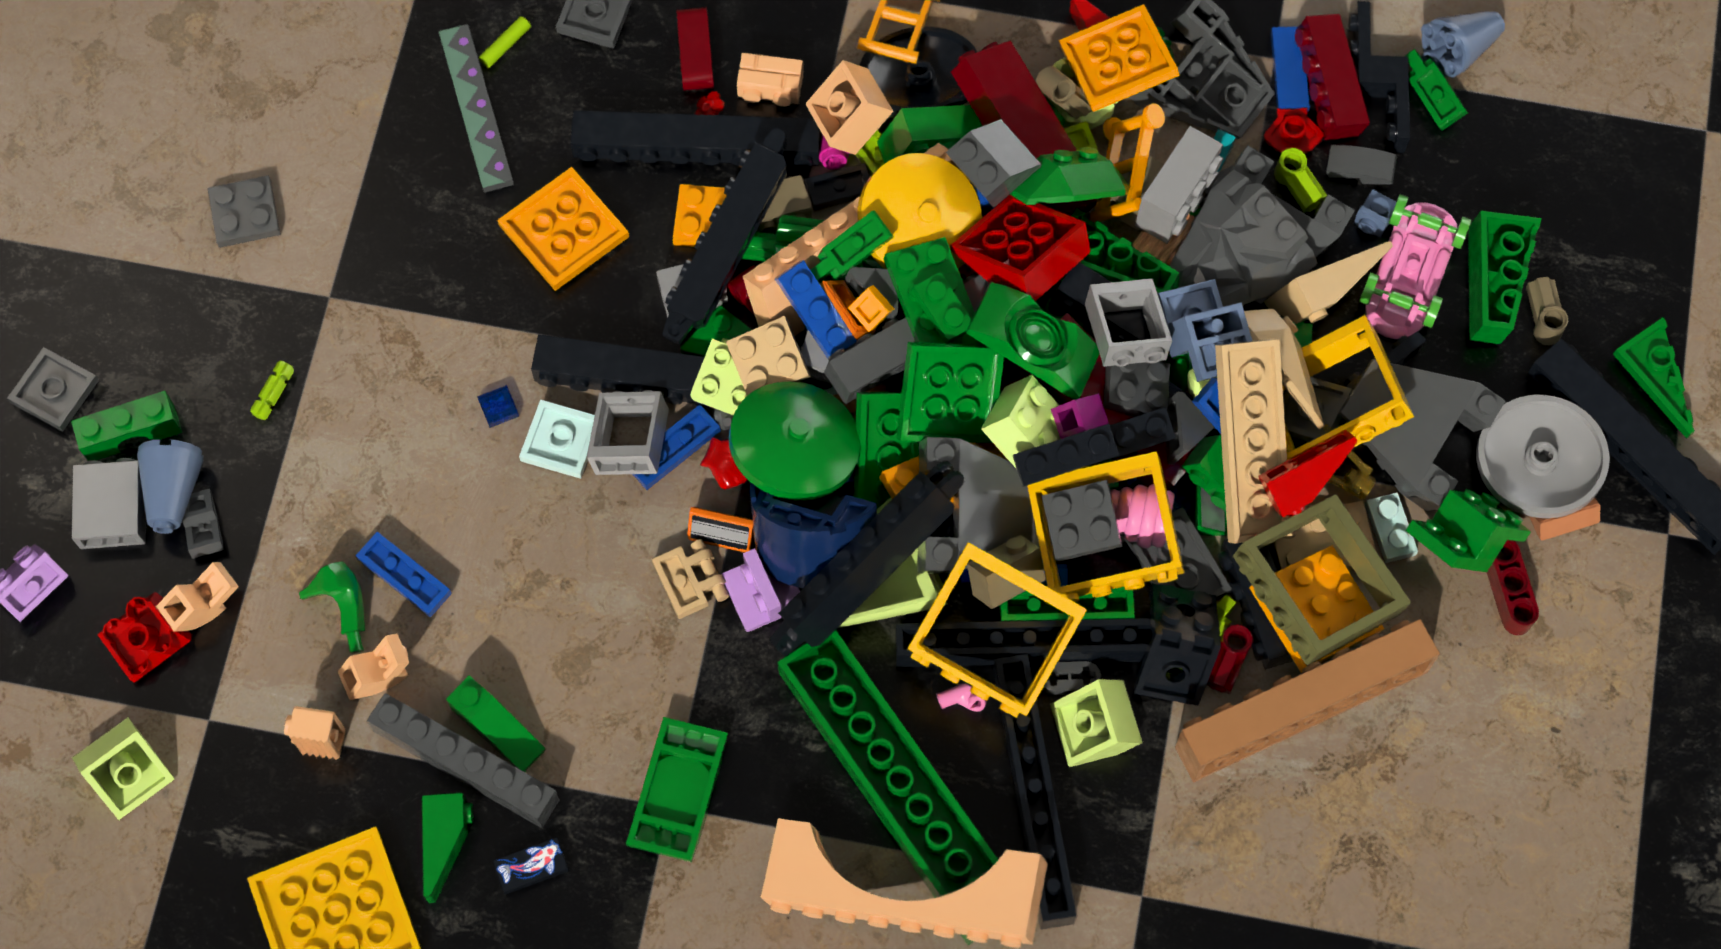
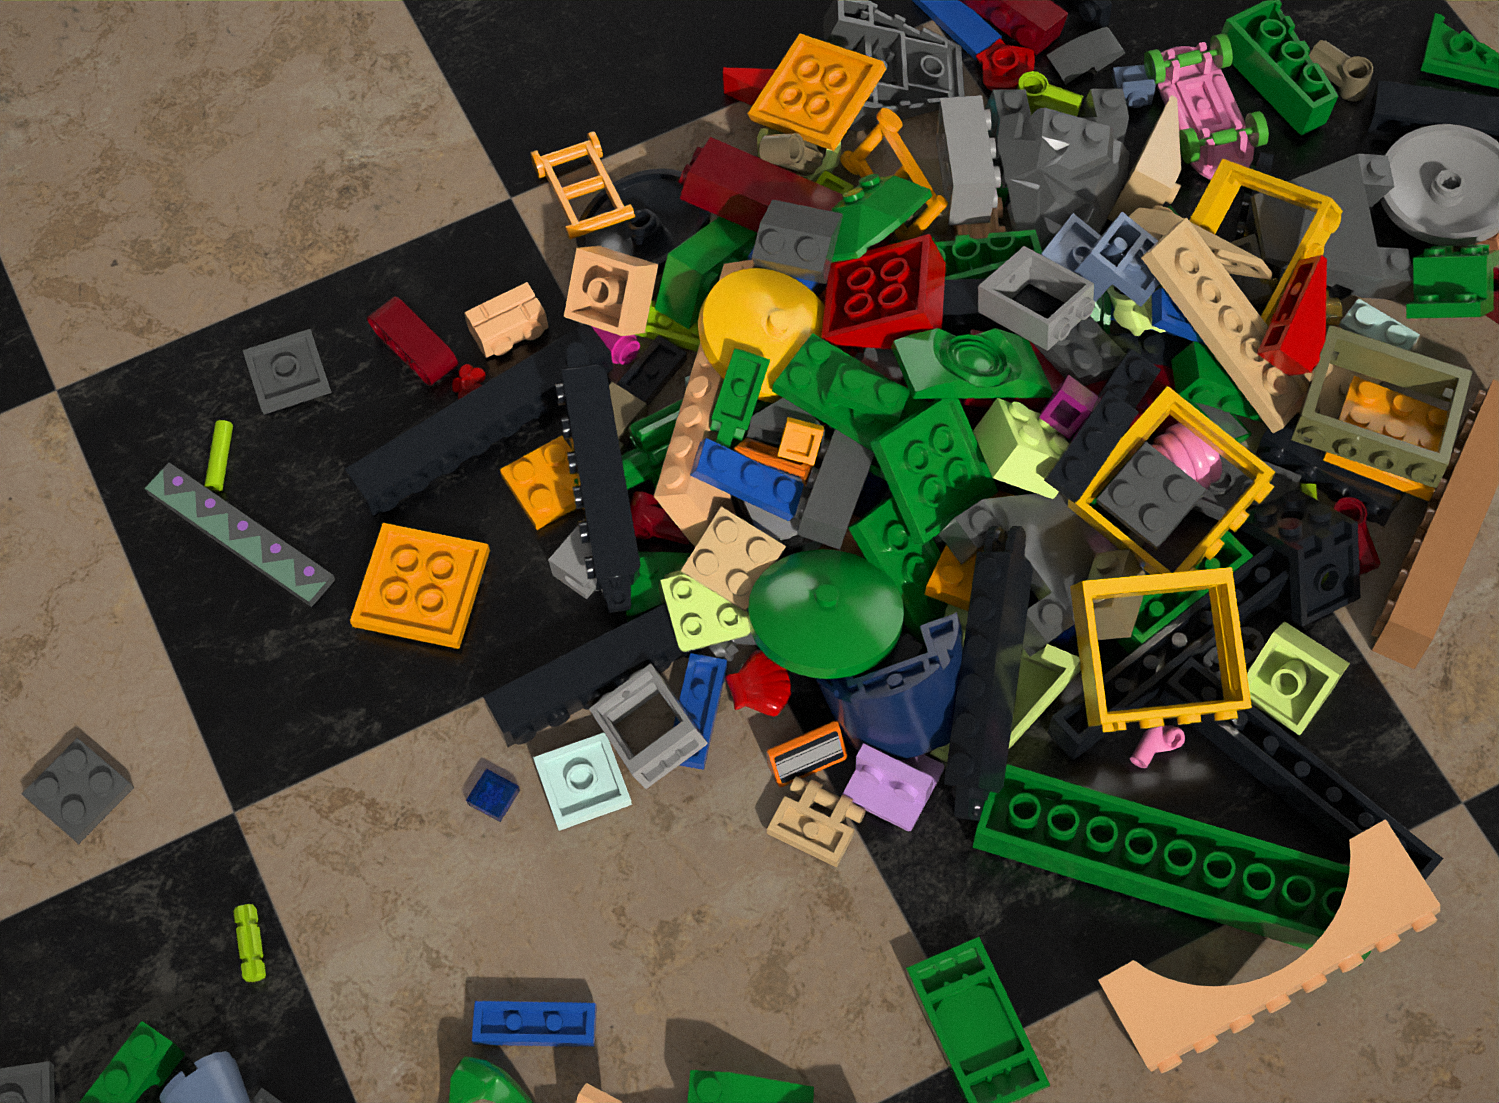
camera: 35 degrees left, 5 degrees down
dark grey slope [1165,392,1214,465] -> none

